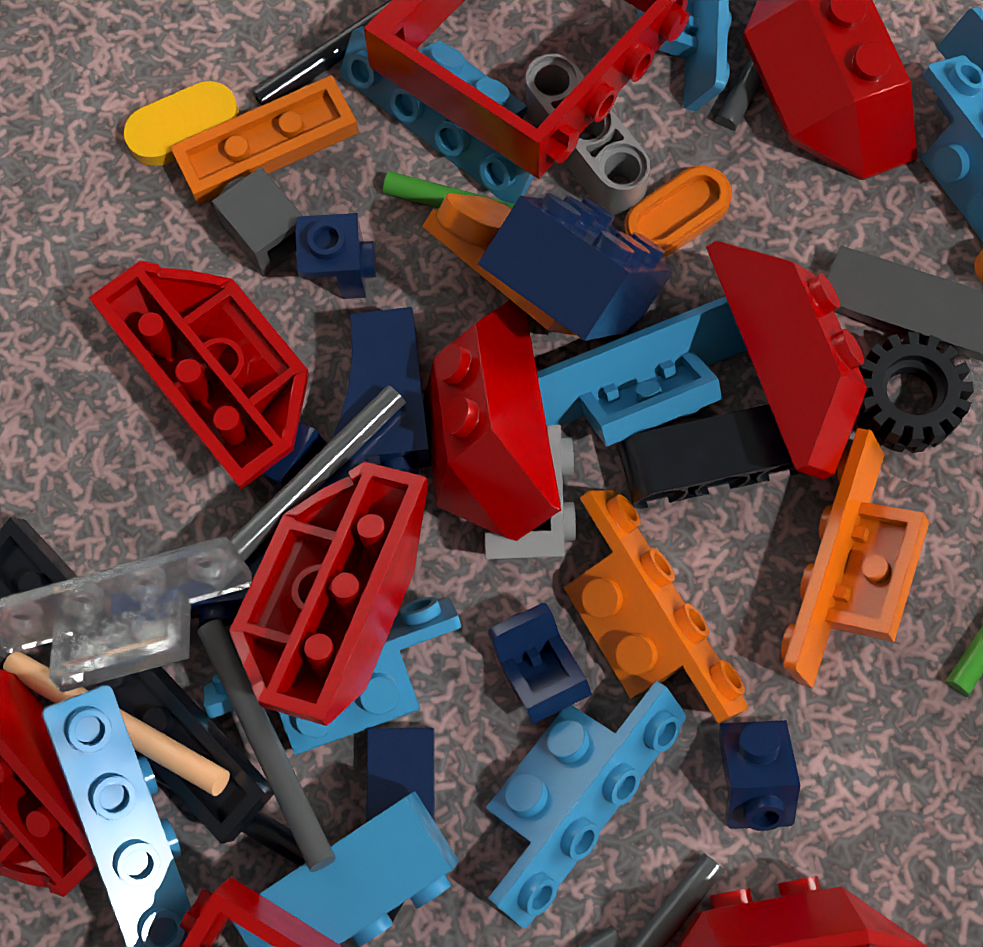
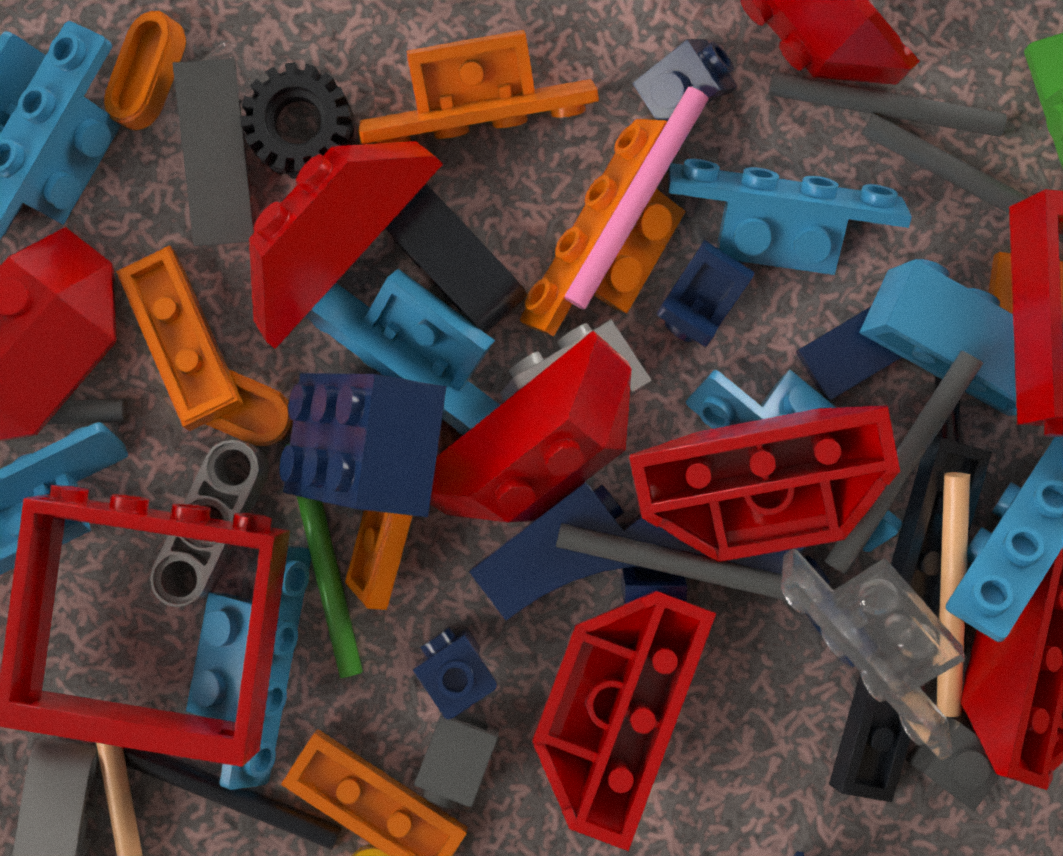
camera: 125 degrees left, 15 degrees up
orange tile [436,193,512,248] -> none
none -> orange tile [116,245,244,431]
none -> bright pink bar [564,87,709,310]

